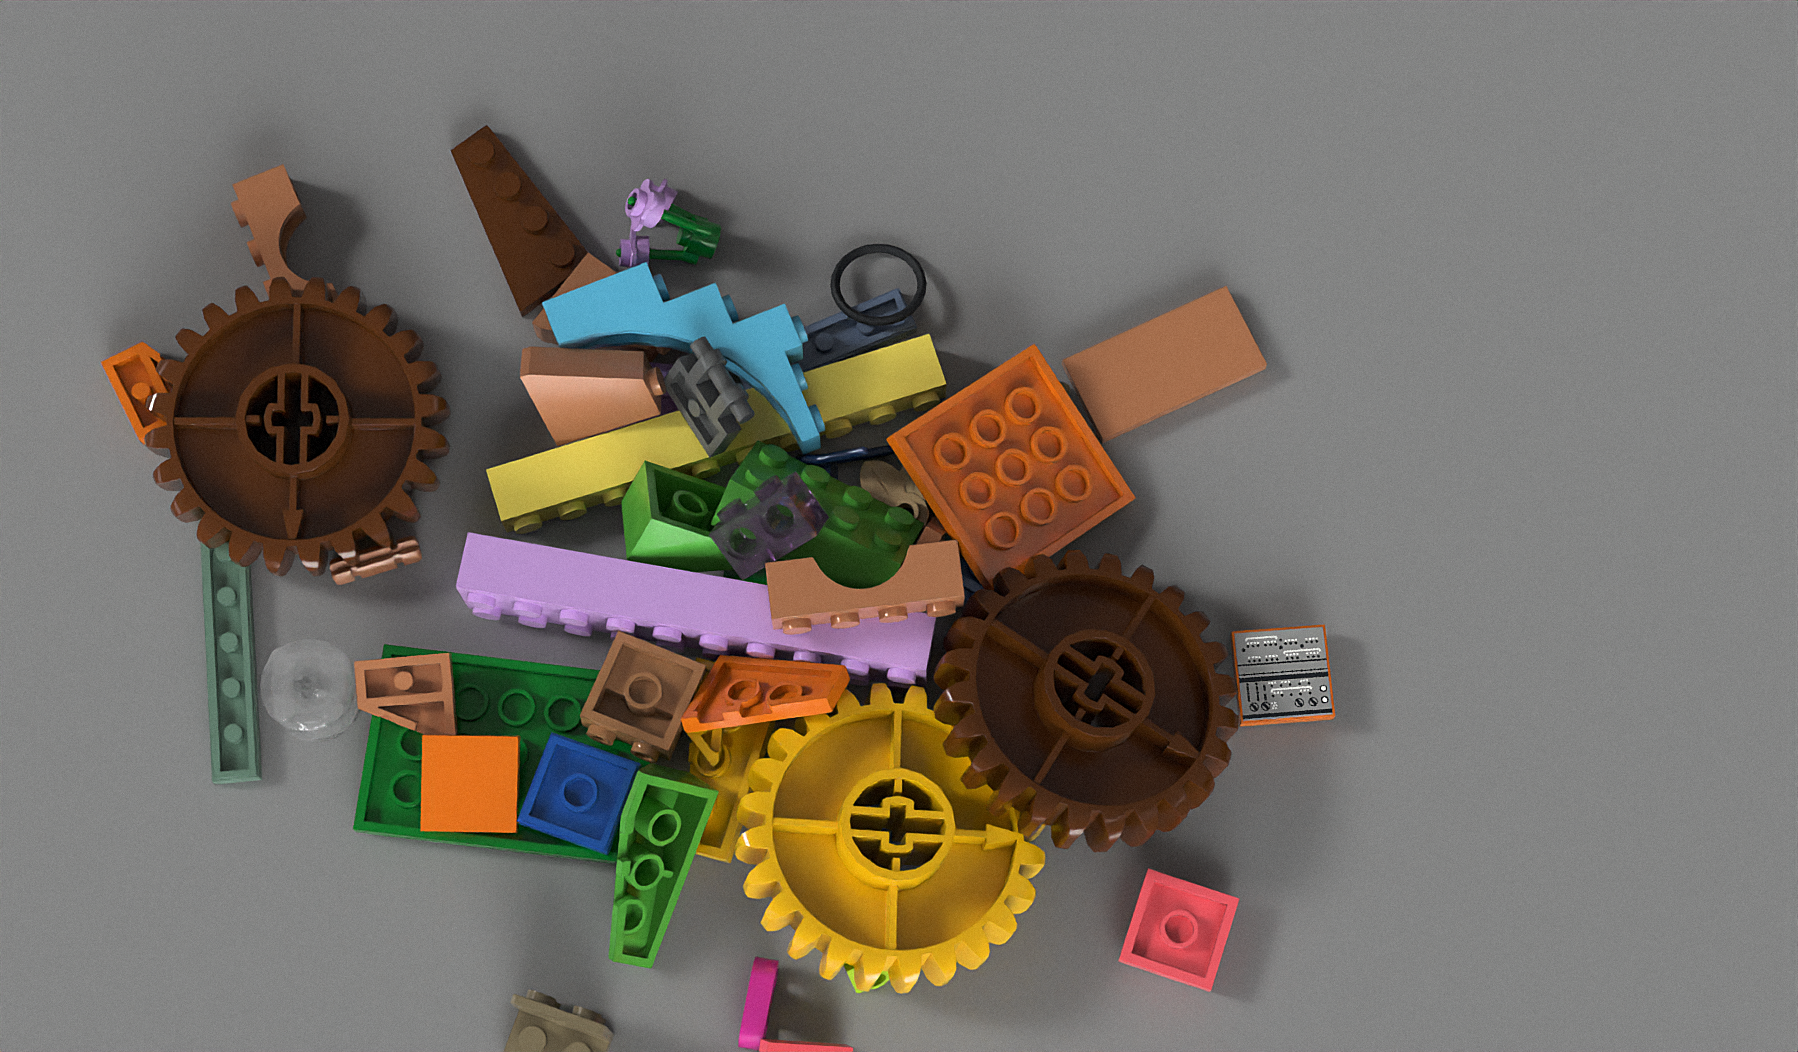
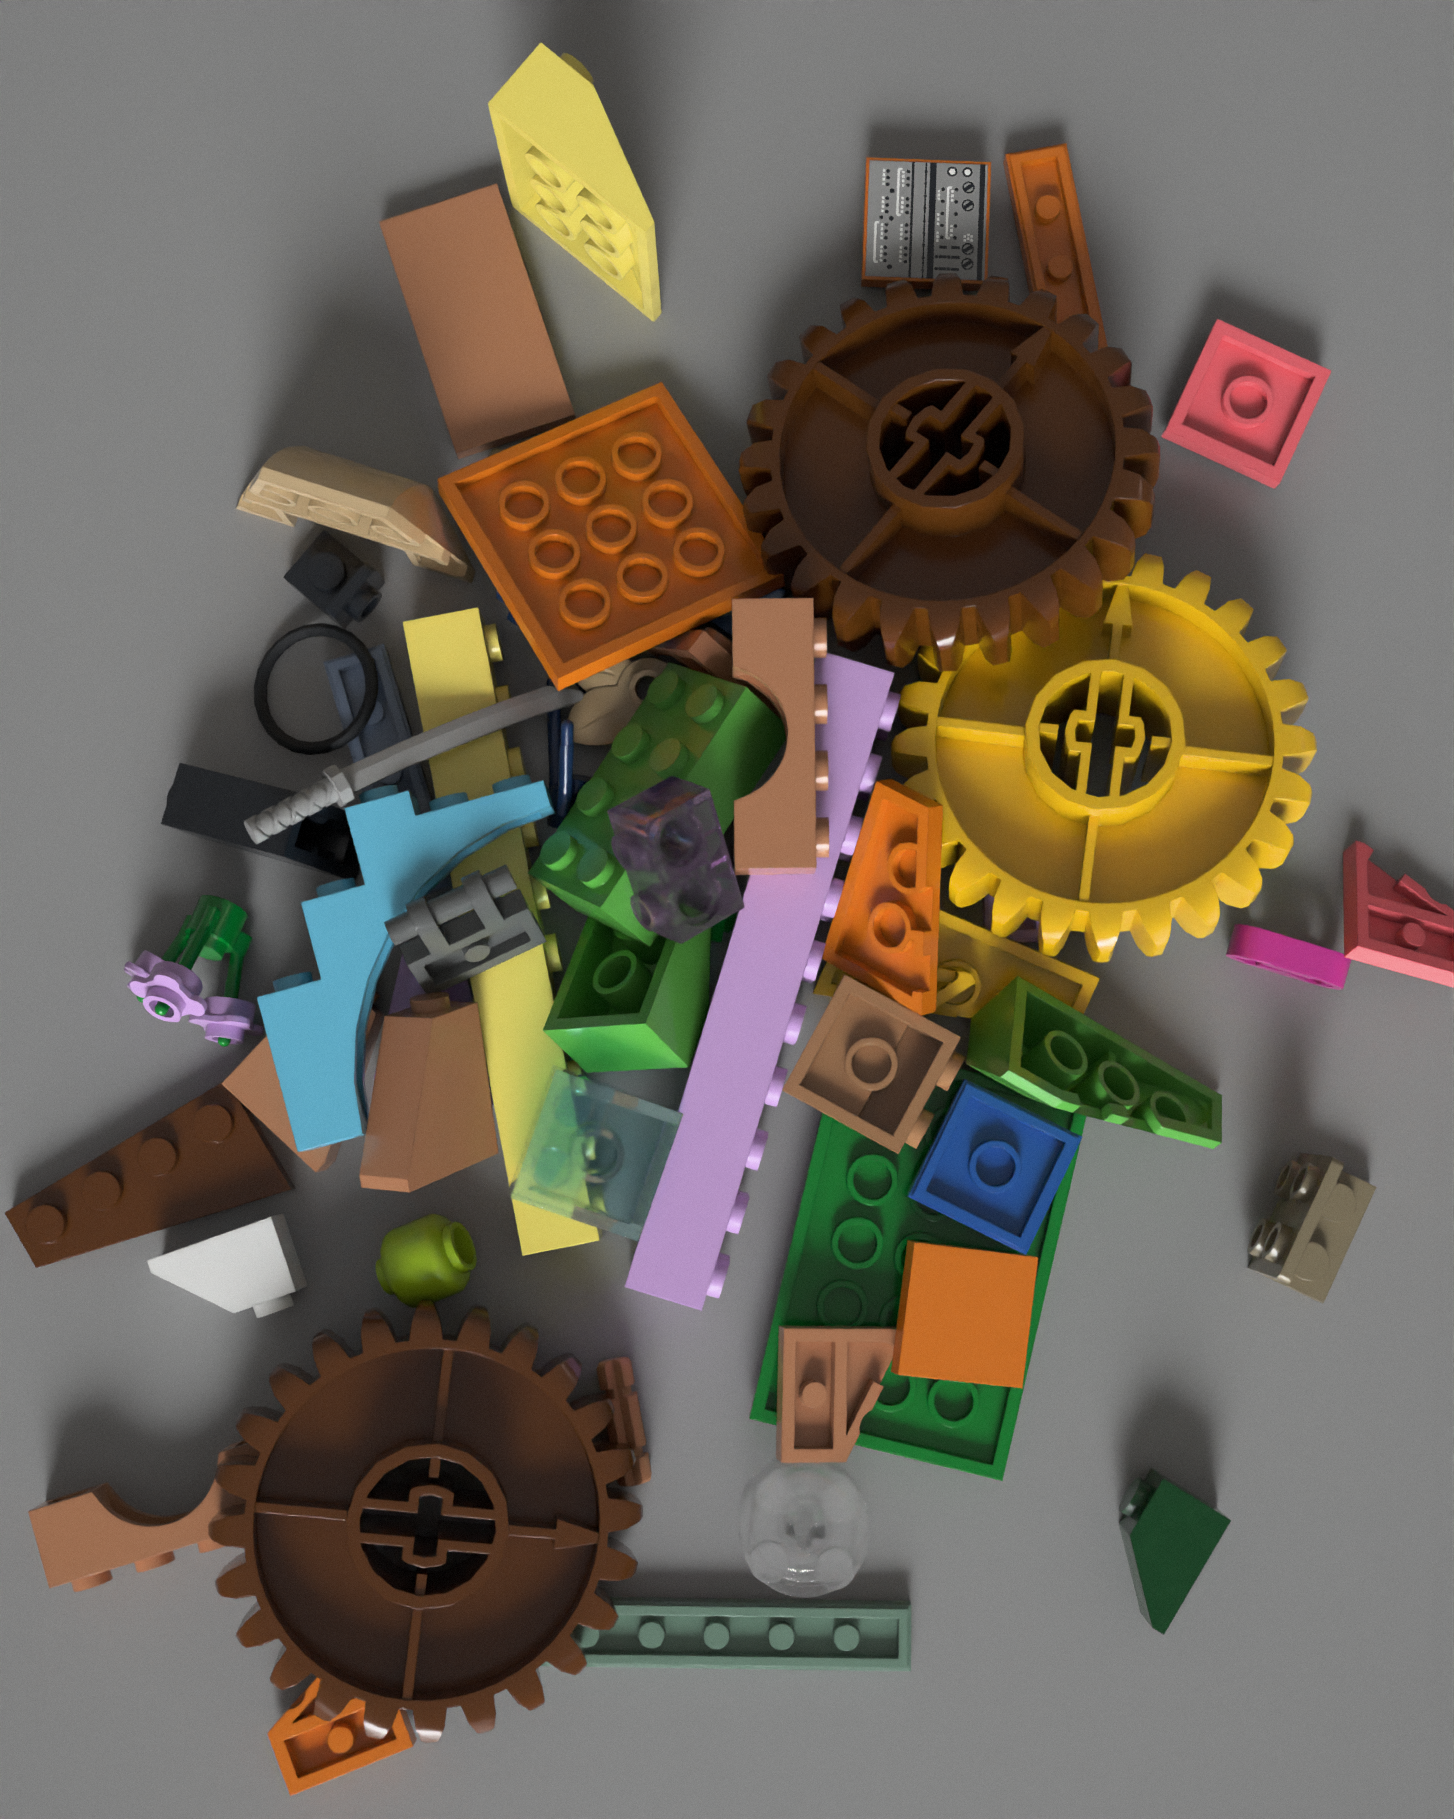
camera: 85 degrees left, 10 degrees up
none -> white slope [147,1213,308,1318]
none -> black slope [161,763,360,880]
none -> tan wedge [236,446,476,583]
none -> light grey sword [244,686,583,844]
none -> black bracket [283,530,385,629]
none -> lime head [375,1214,477,1308]
none -> light yellow slope [488,43,662,322]
none -> clear light blue slope [509,1065,683,1242]
none -> orange tile [1003,143,1108,350]
none -> dark green slope [1119,1468,1231,1635]

